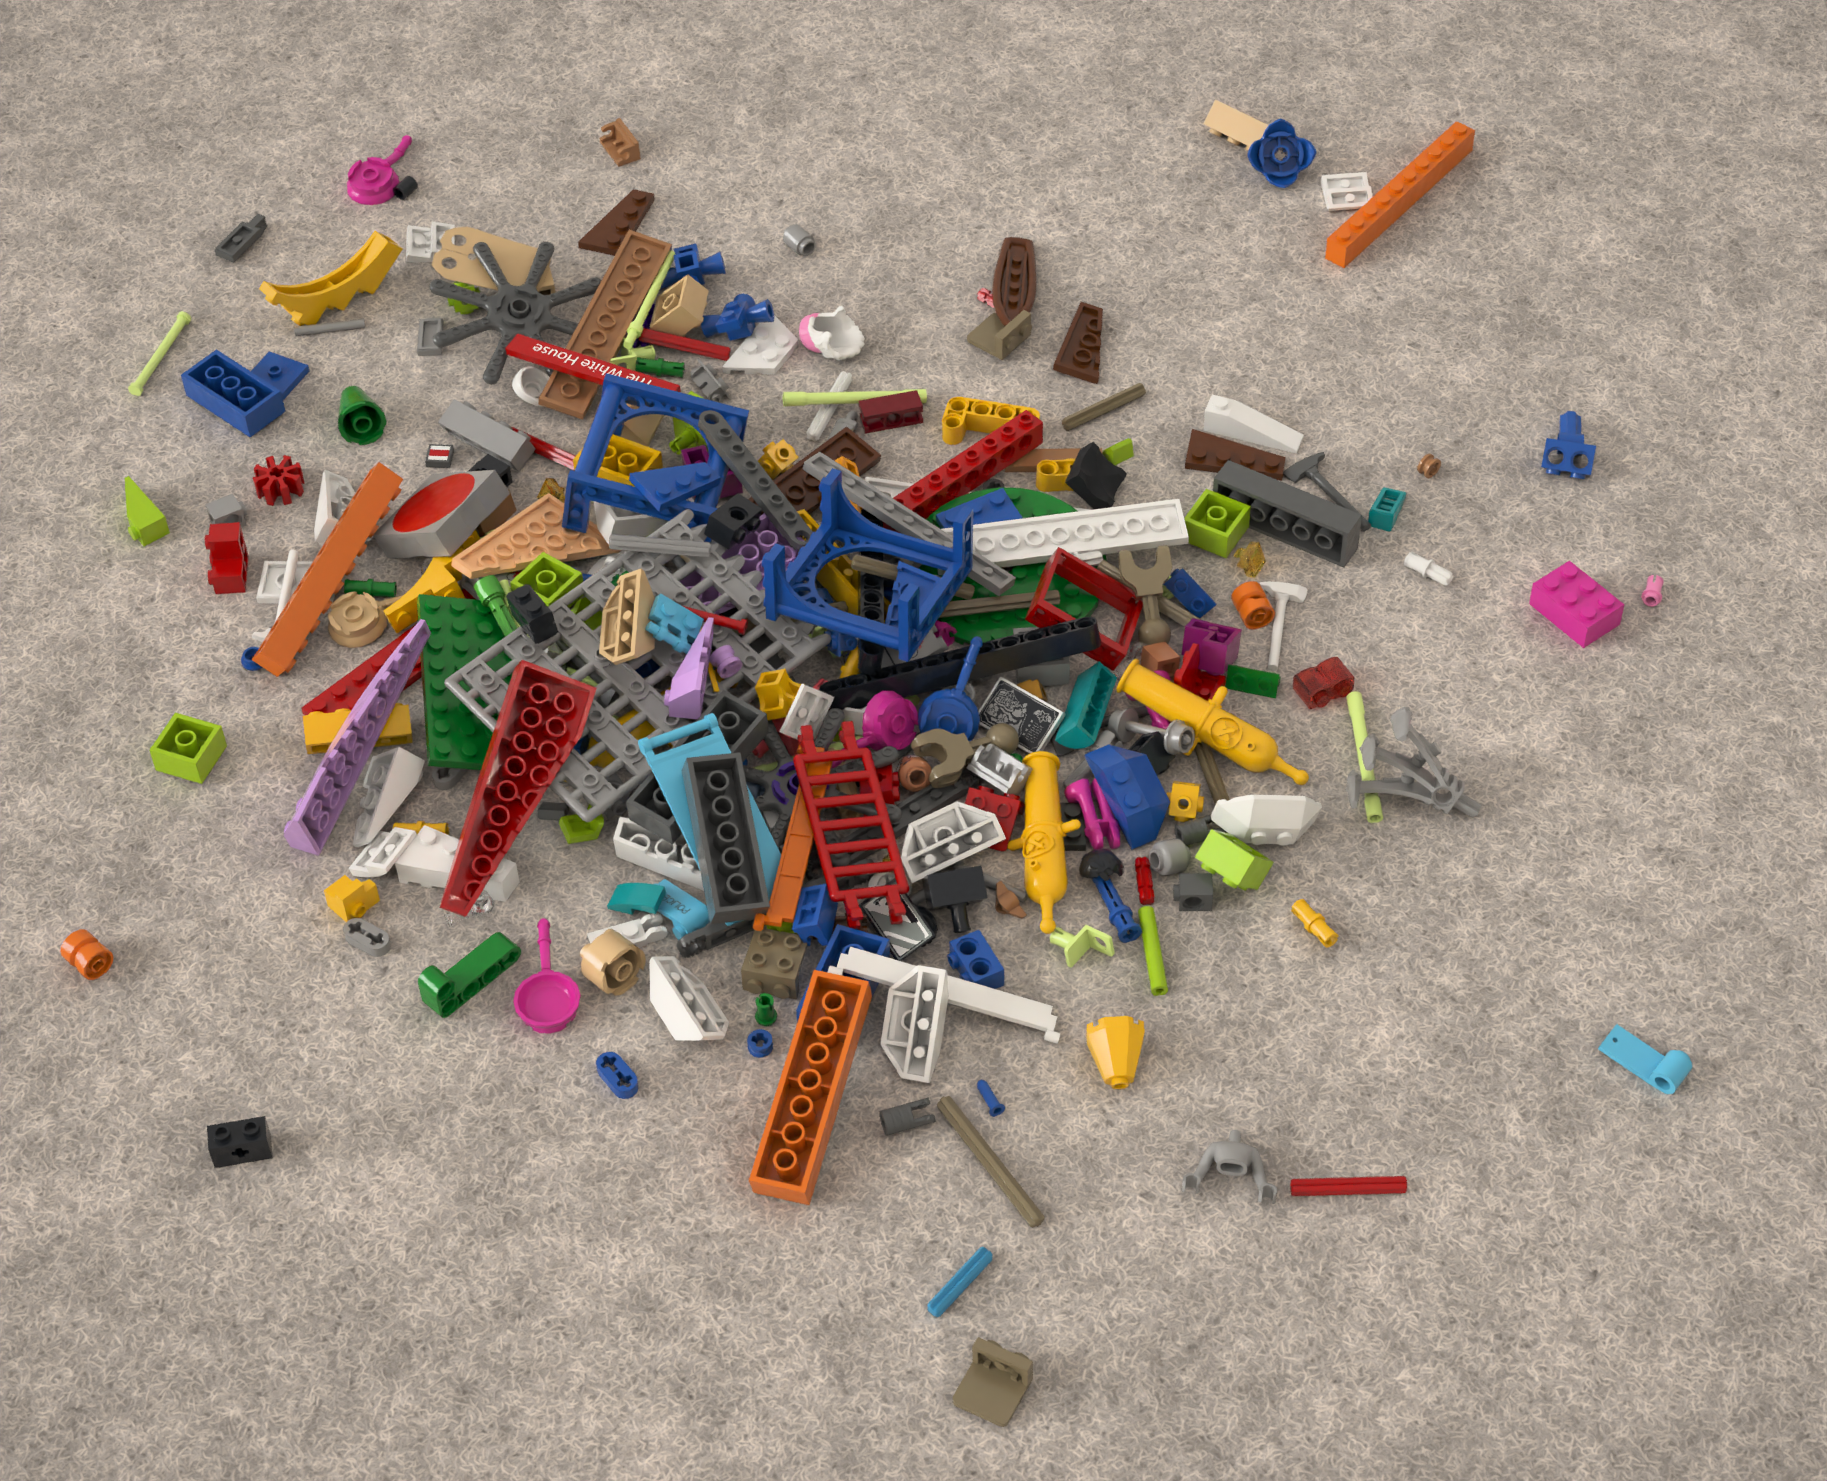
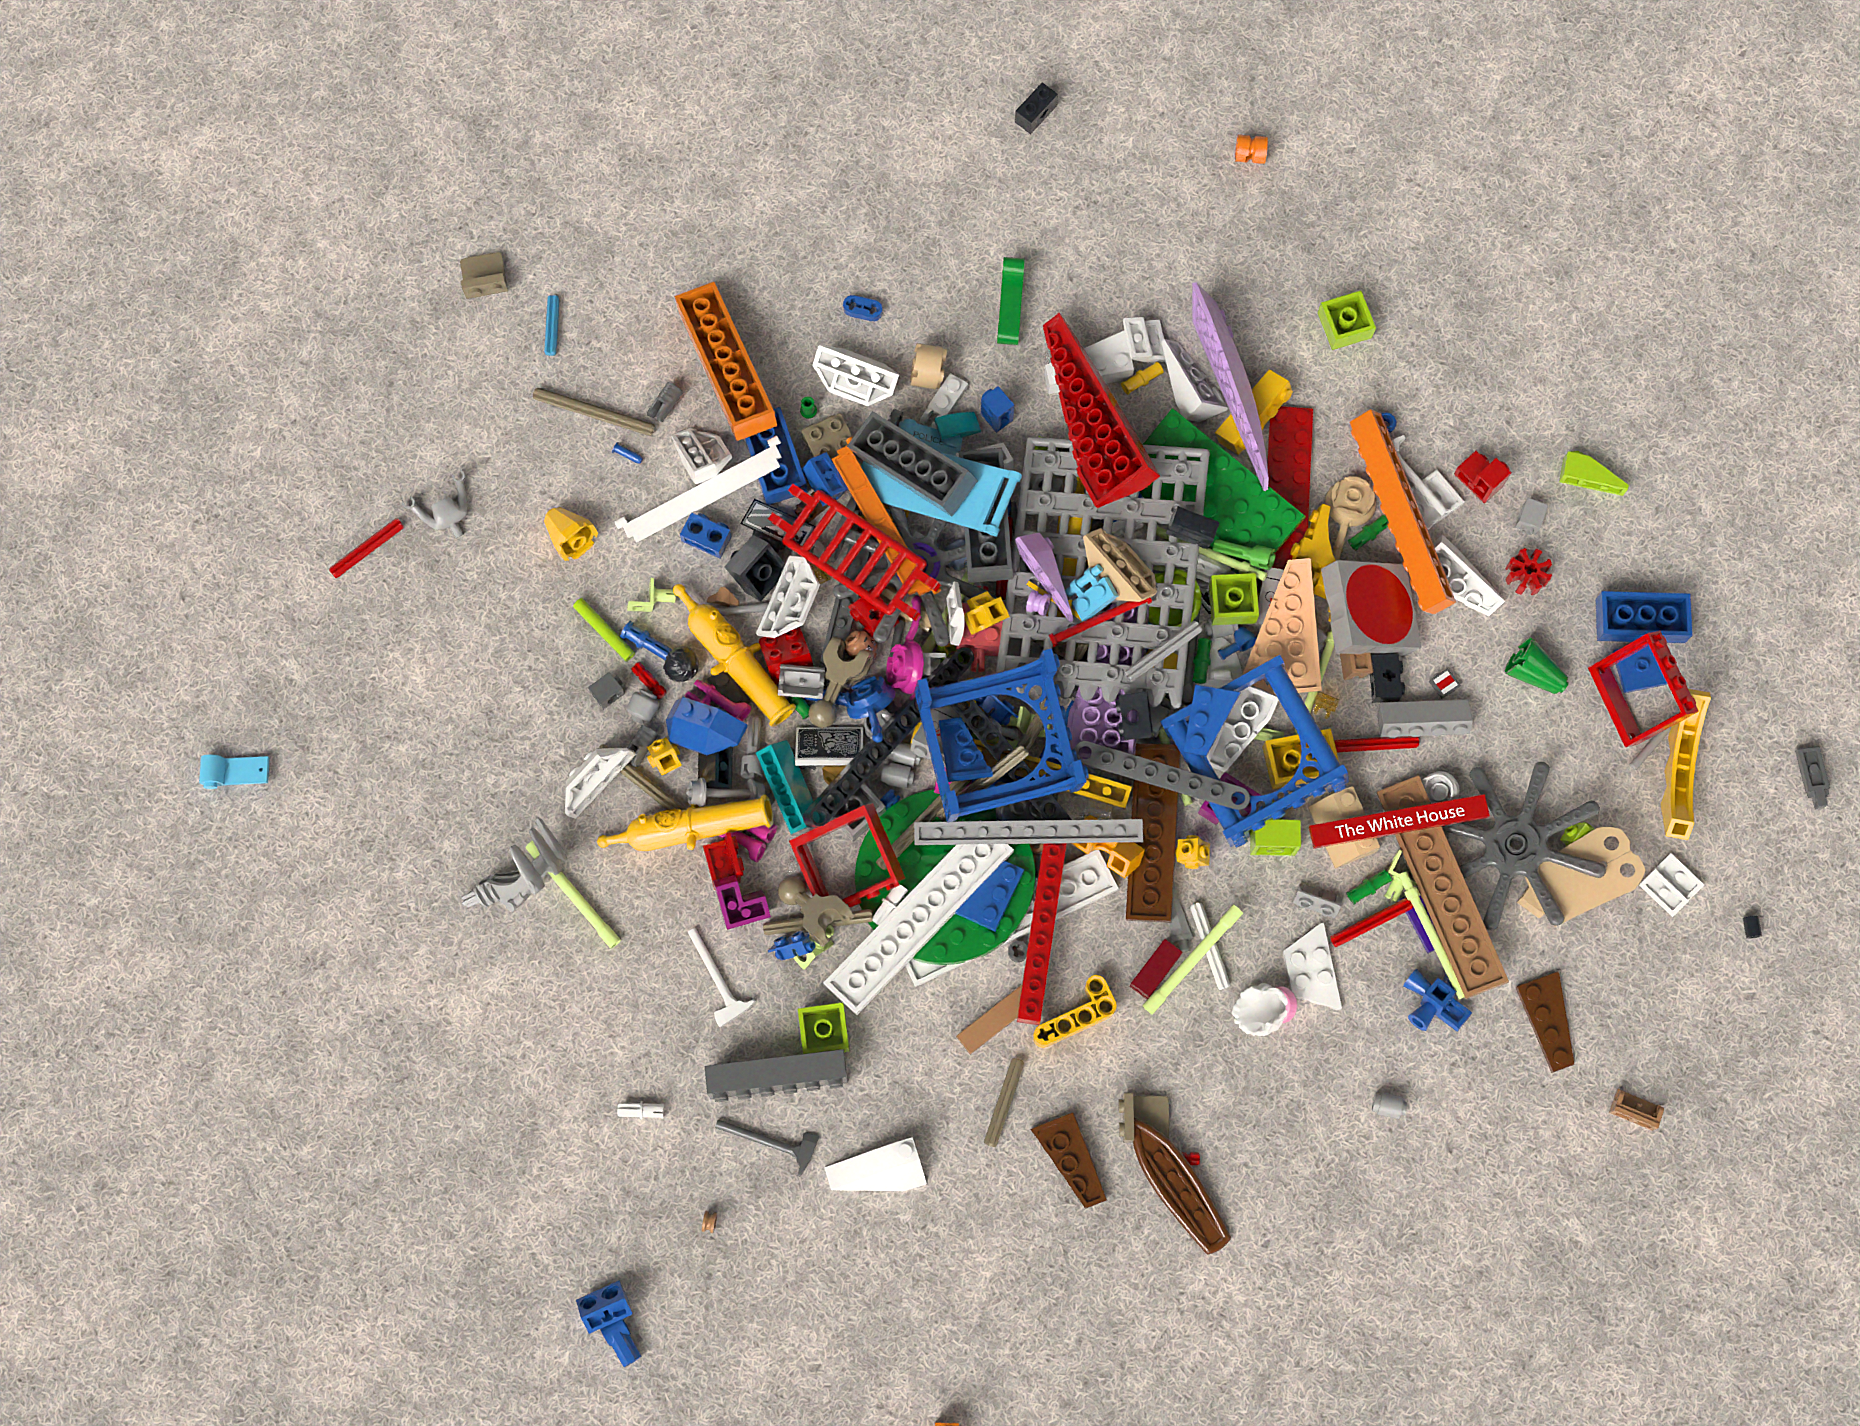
camera: 140 degrees right, 25 degrees up
yellowish green bar [128,311,191,396] -> none
yellow brick [324,875,380,922] -> none
light grey beam [343,918,391,957] -> none
dark pink piece [347,135,412,205] -> none
light grey tile [417,318,444,356] -> none
dark pink piece [513,918,581,1034] -> none
tan brick [650,275,709,337] -> none
blue brick [701,294,774,341] -> none
blue bush [747,1029,773,1058] -> none
yellow piece [1035,458,1075,492] -> none
black brick [1065,442,1127,509] -> none
lime slope [1102,438,1134,465] -> none
nougat panel [1141,642,1180,680] -> none
reddish brown wing [1185,429,1286,481] -> none
lime brick [1195,829,1274,891] -> none
green hinge [1225,664,1281,699] -> none
orange wheel [1231,581,1275,630] -> none
clear yellow tile [1233,541,1266,578] -> none
yellow pin [1291,899,1339,948] -> none
clear red brick [1293,657,1355,709] -> none
teal slope [1368,487,1407,532] -> none
dark pink brick [1529,560,1624,648] -> none
bright pink pin [1641,575,1664,607] -> none
none -> blue brick [981,386,1014,433]
none -> red window [1588,631,1699,748]

